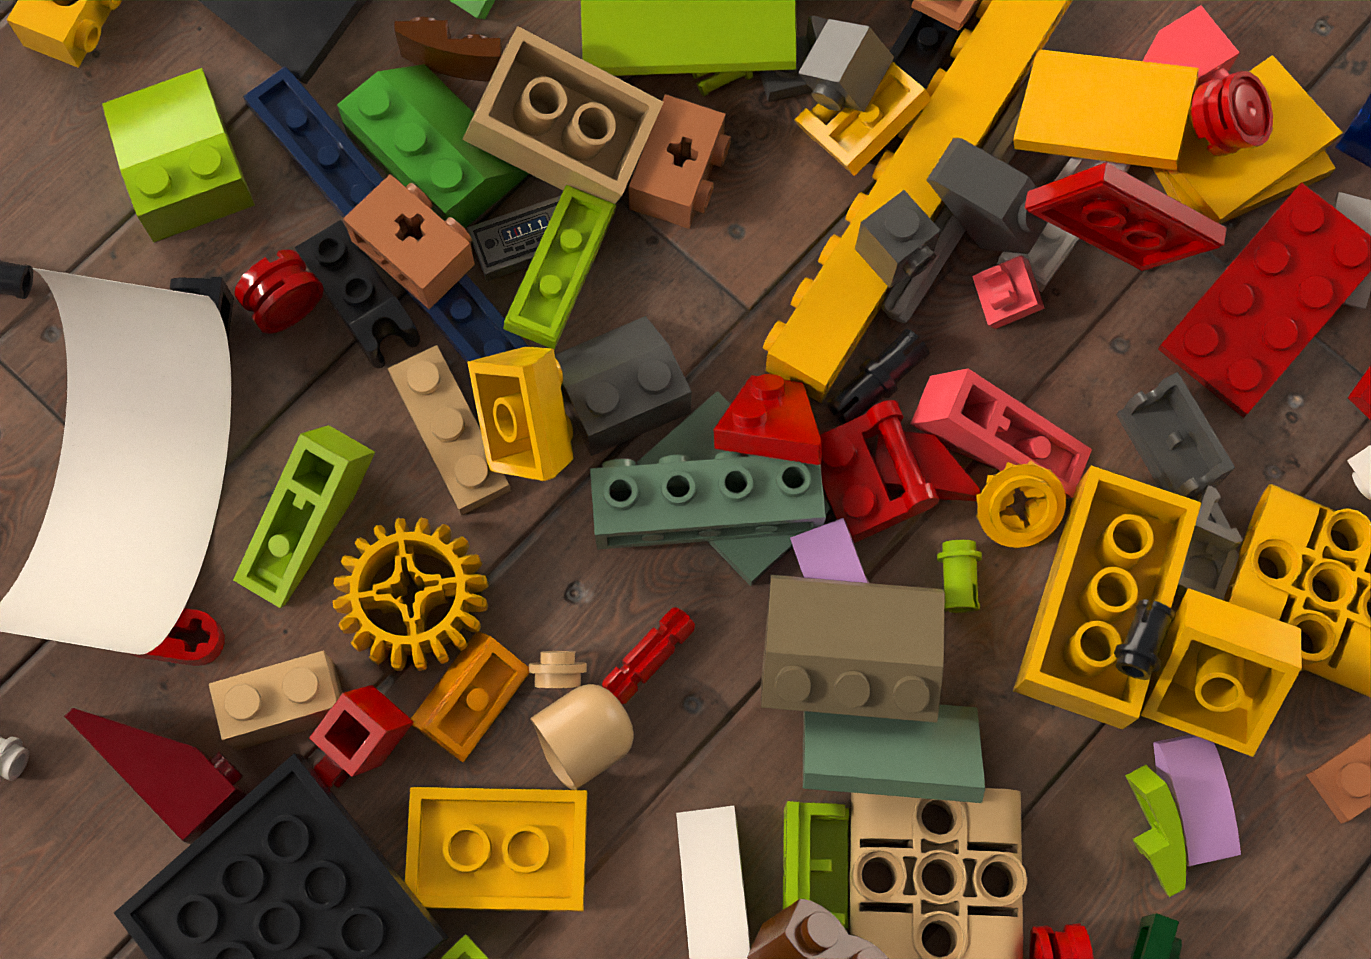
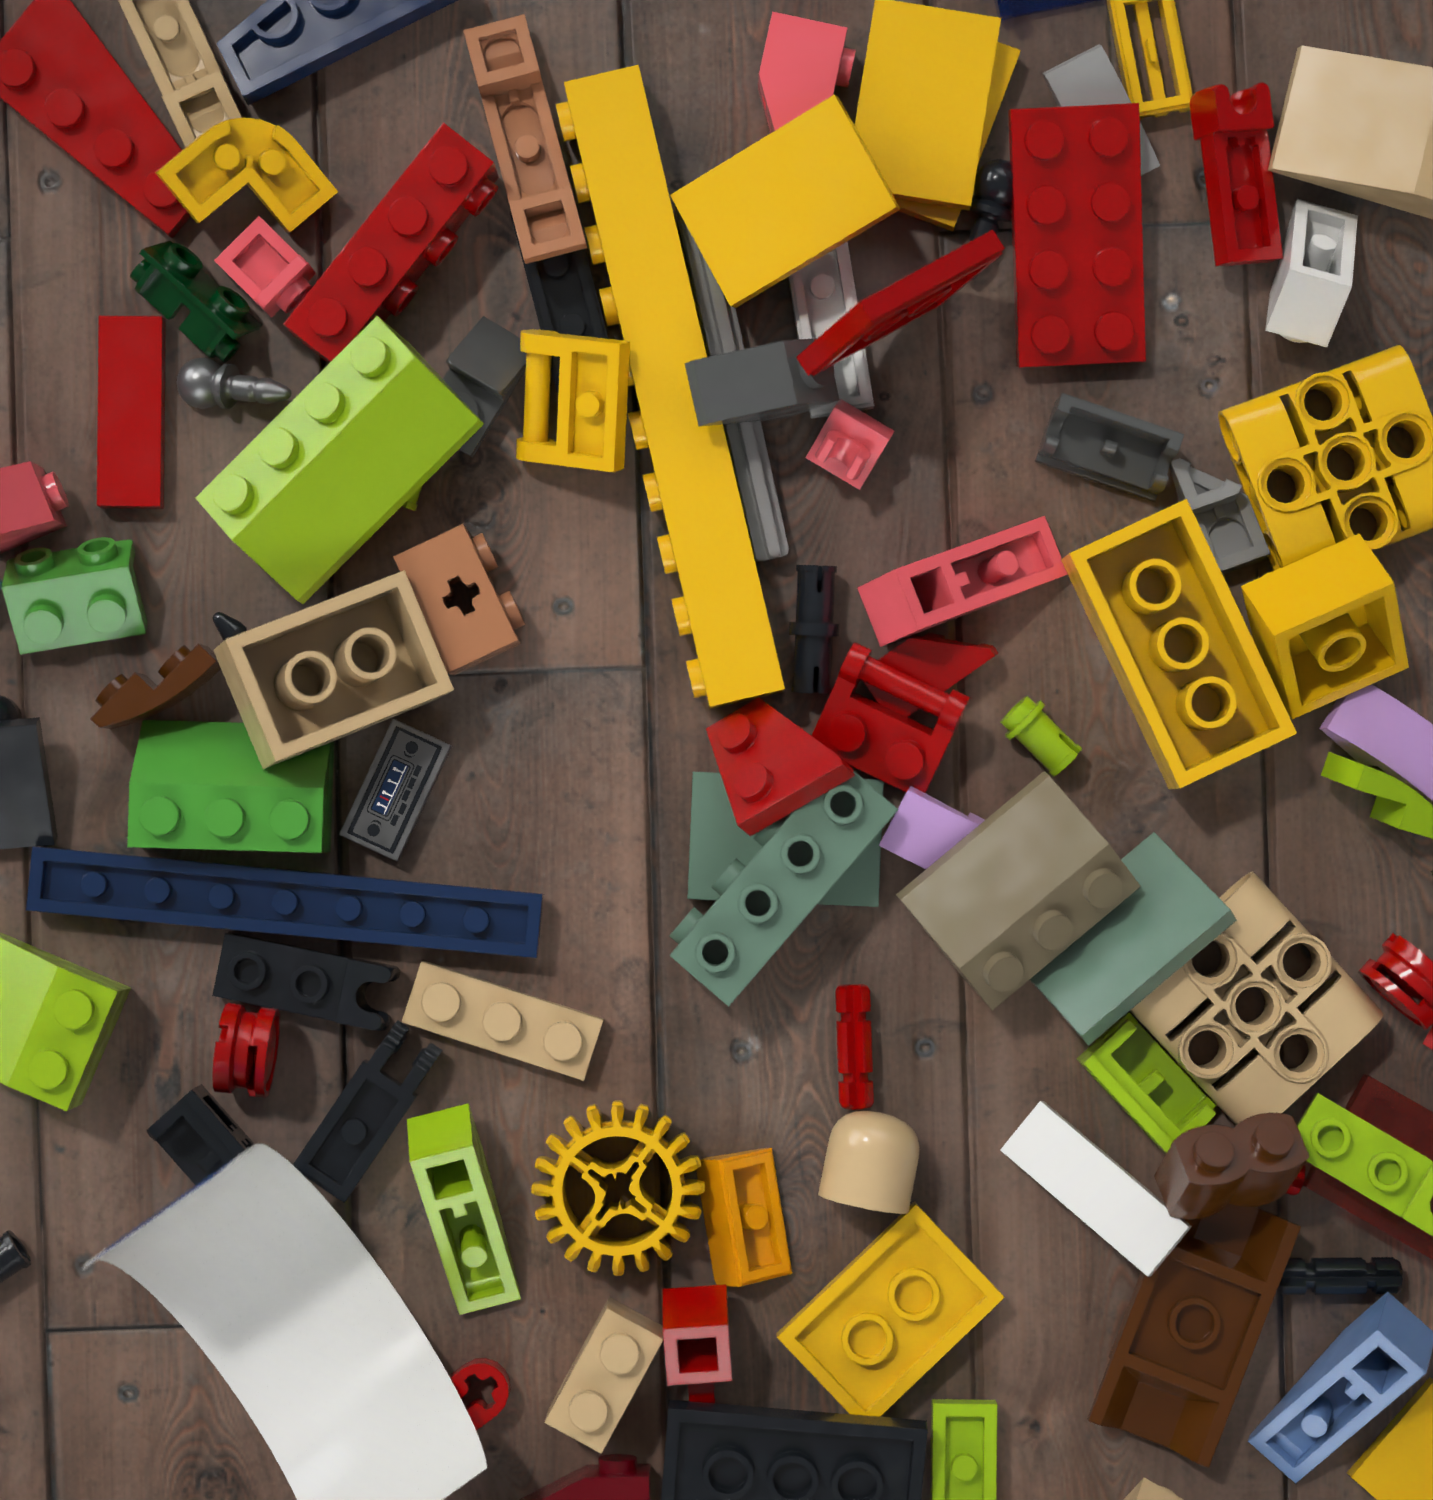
camera: 50 degrees left, 15 degrees up
nougat brick [343,174,475,309] -> none
yellow slope [467,347,574,481] -> none
lime tile [503,185,616,350] -> none
tan plate [529,651,587,688] -> none
dark grey slope [555,316,692,456] -> none
dark grey brick [798,19,894,112] -> none
dark grey brick [855,190,941,289] -> none
yellow gear [976,460,1066,548] -> none
black pin [1114,599,1175,680] -> none
red wheel [1191,71,1273,156] -> none
none -> black hinge [293,1020,443,1203]
none -> black bar [969,159,1012,280]

